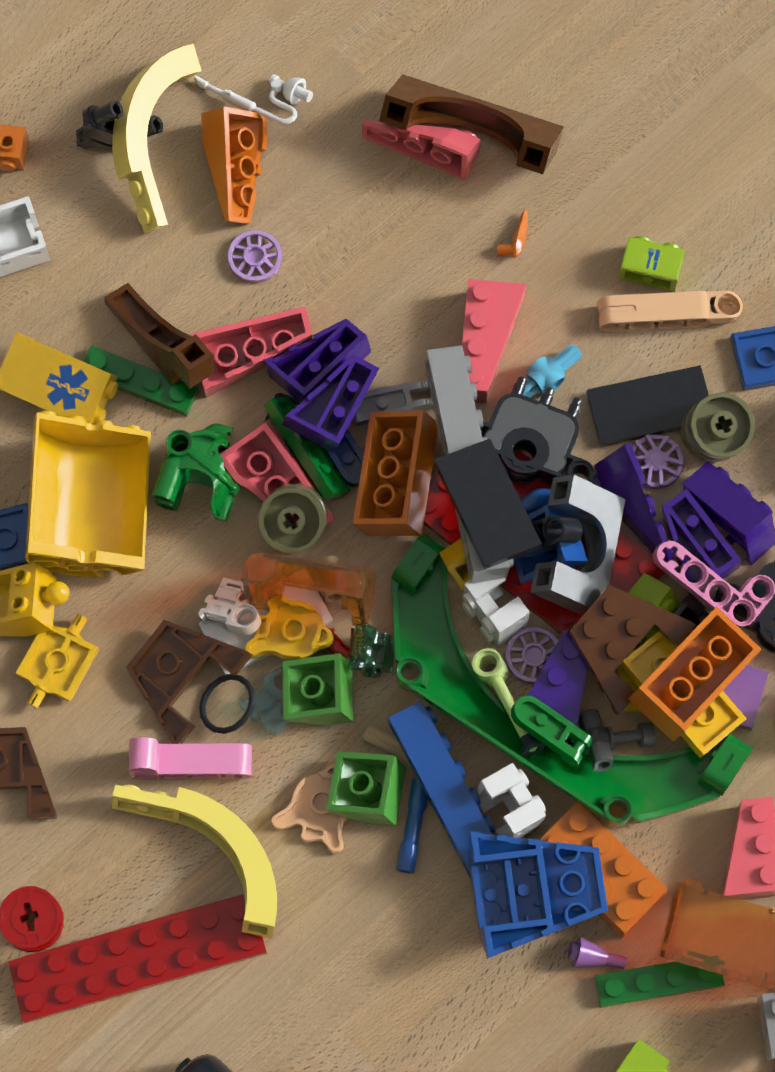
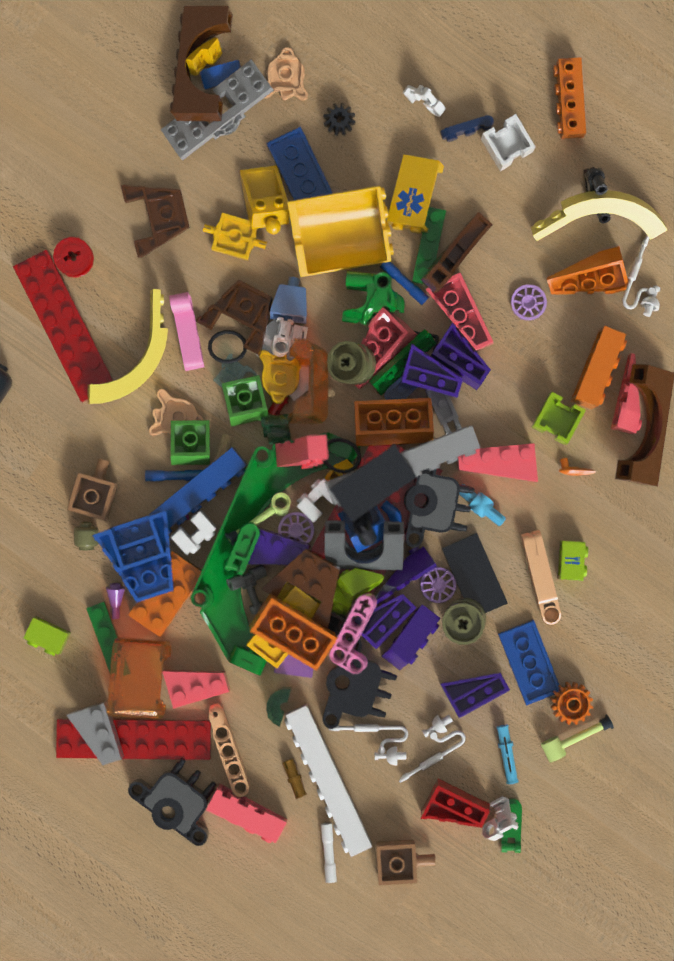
camera: 80 degrees right, 15 degrees up
none -> medium nougat brick [67,458,118,521]
none -> olive head [74,522,99,551]
none -> medium blue torso [270,277,307,324]
none -> coral wedge [275,435,328,469]
none -> black tyre [323,438,361,474]
none -> lime slope [337,568,384,603]
none -> blue piece [380,262,429,305]
none -> lime piece [531,392,586,445]
none -> orange brick [570,326,627,409]

